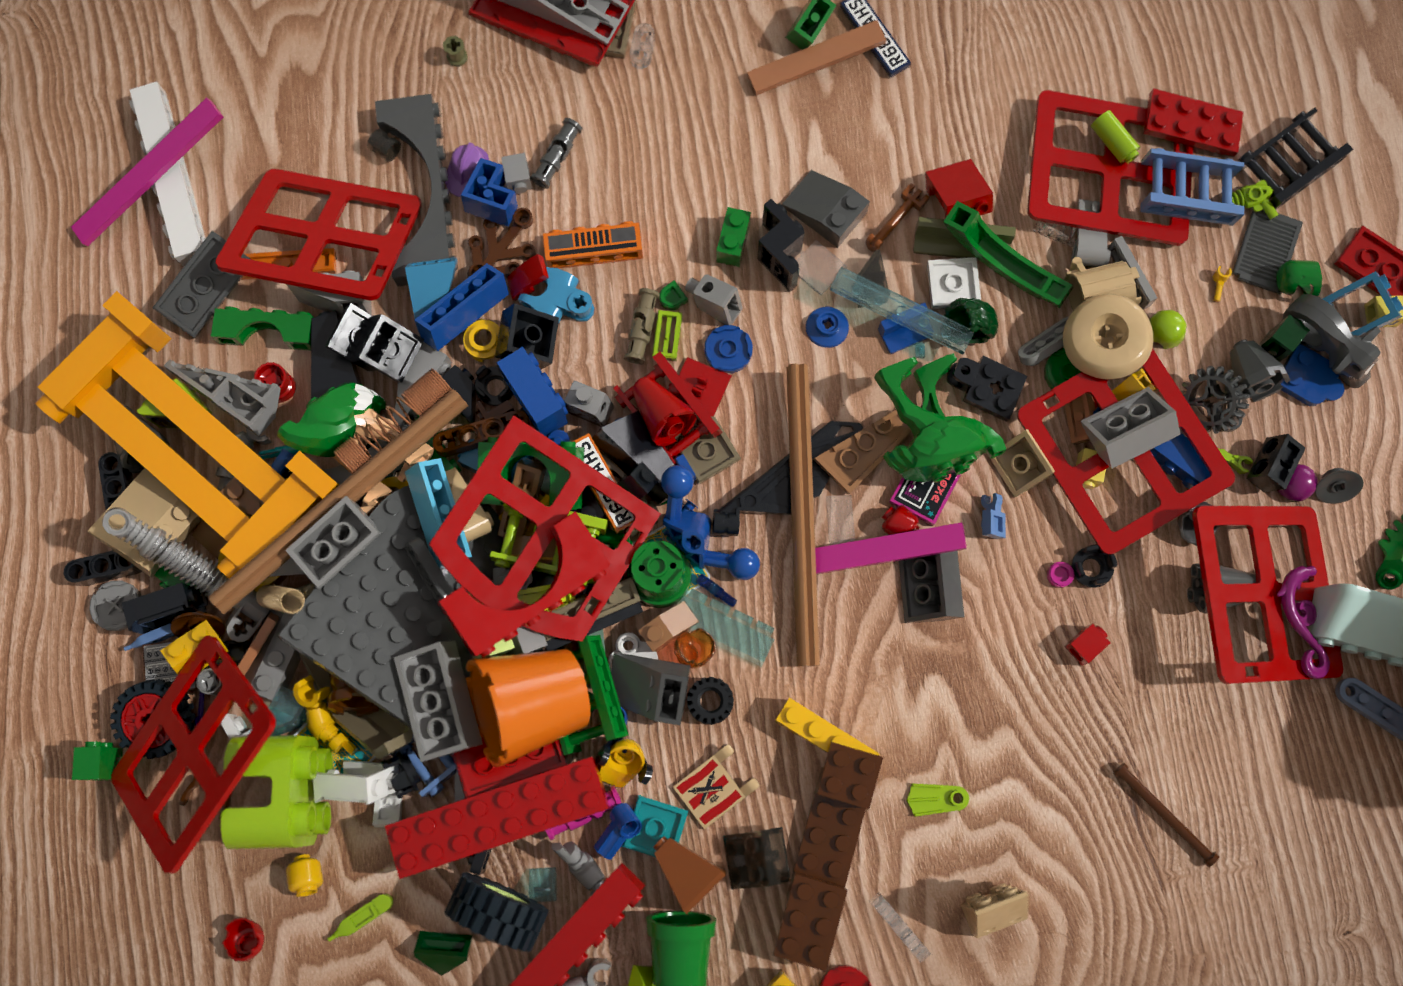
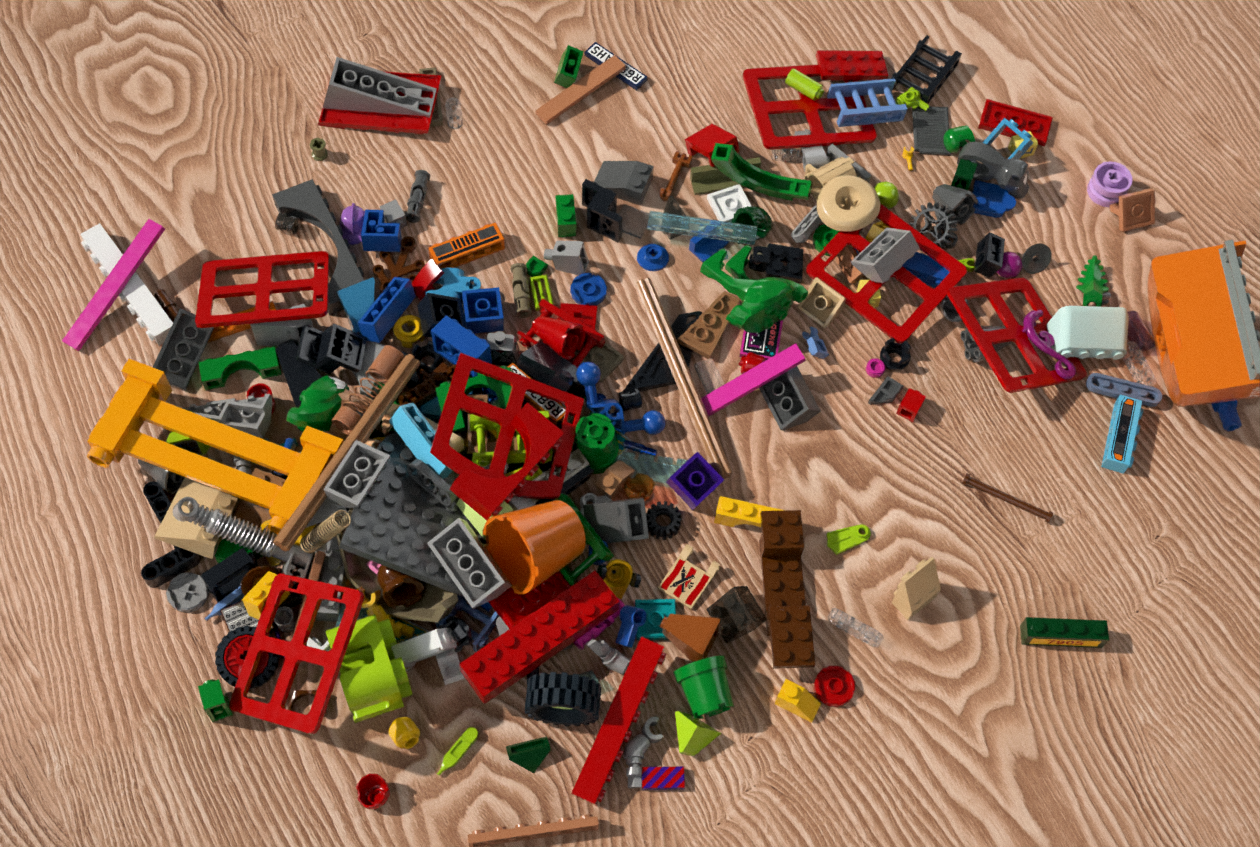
camera: 25 degrees left, 15 degrees down
none -> reddish brown pin [154,289,179,322]
none -> blue brick [462,287,504,333]
none -> dark purple brick [666,452,724,510]
none -> dark grey tile [868,376,903,405]
none -> medium azure brick [1101,395,1144,474]

